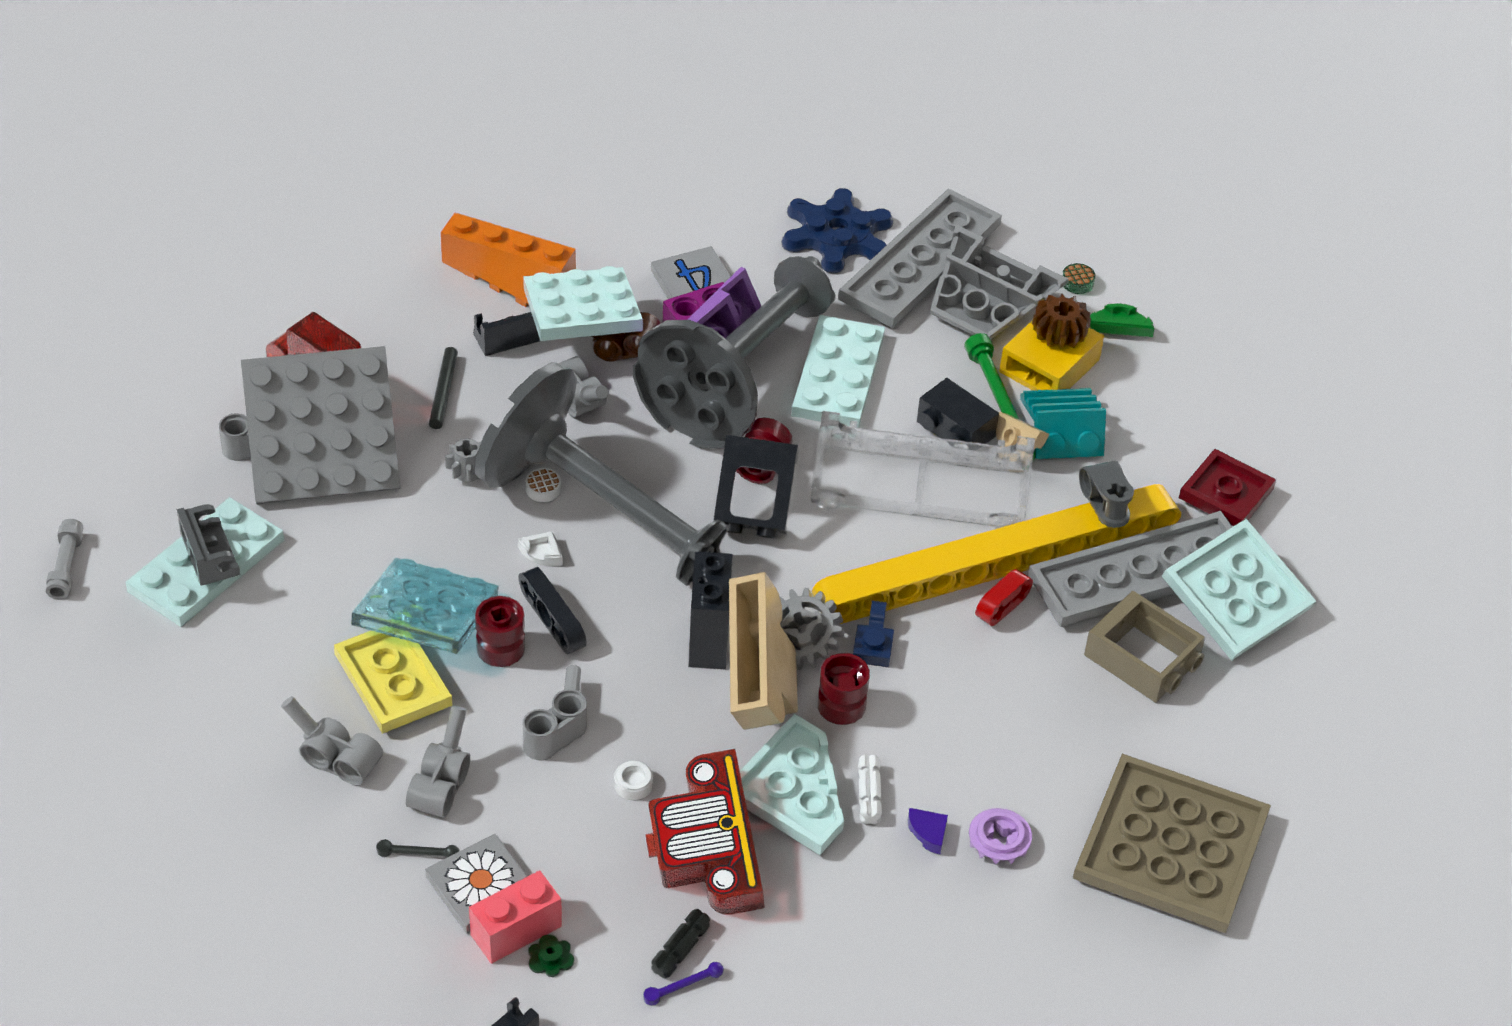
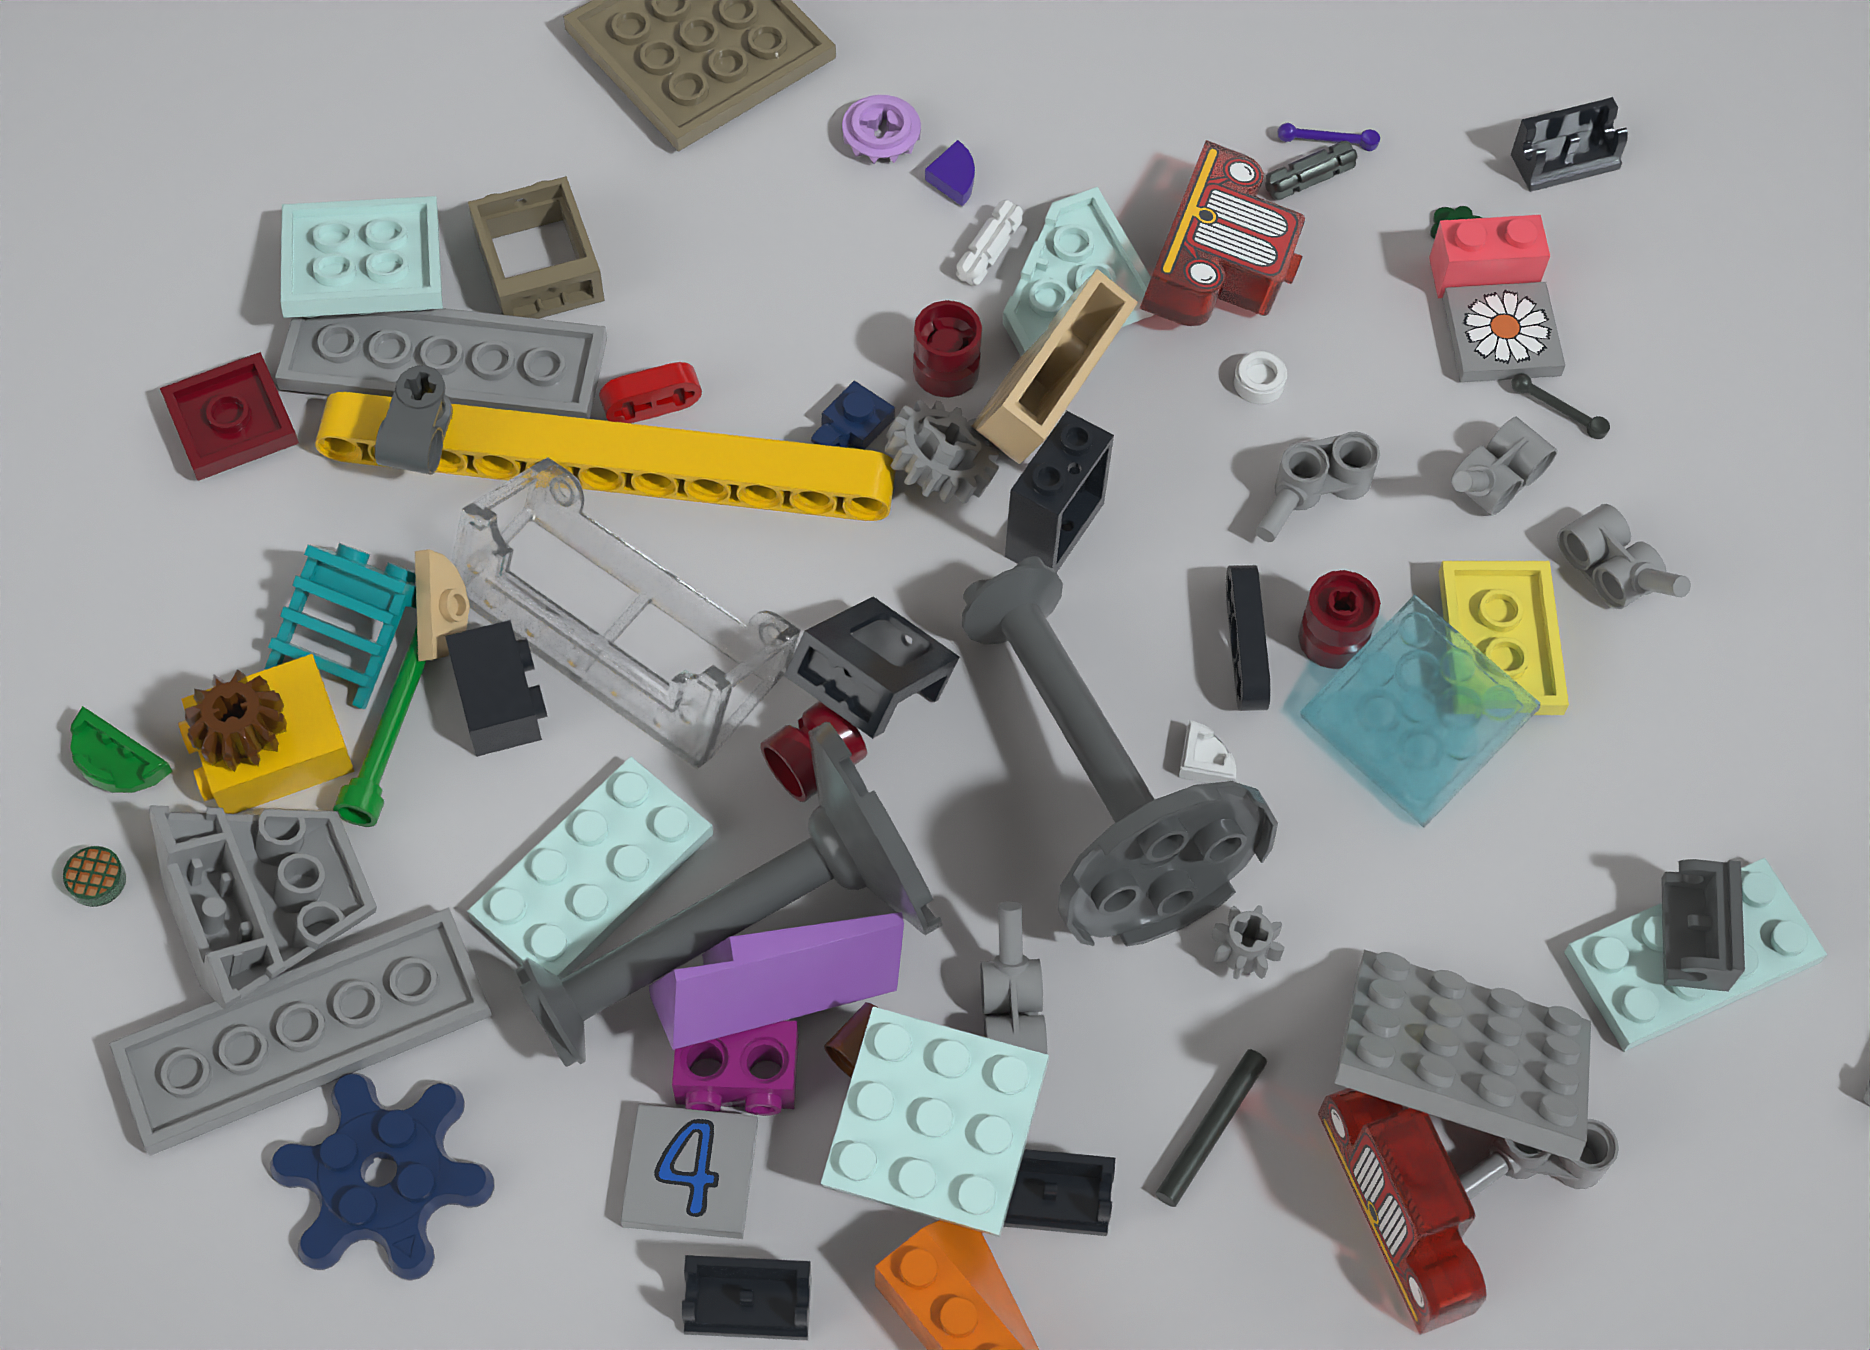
camera: 150 degrees left, 15 degrees up
none -> black hinge [682,1255,812,1341]

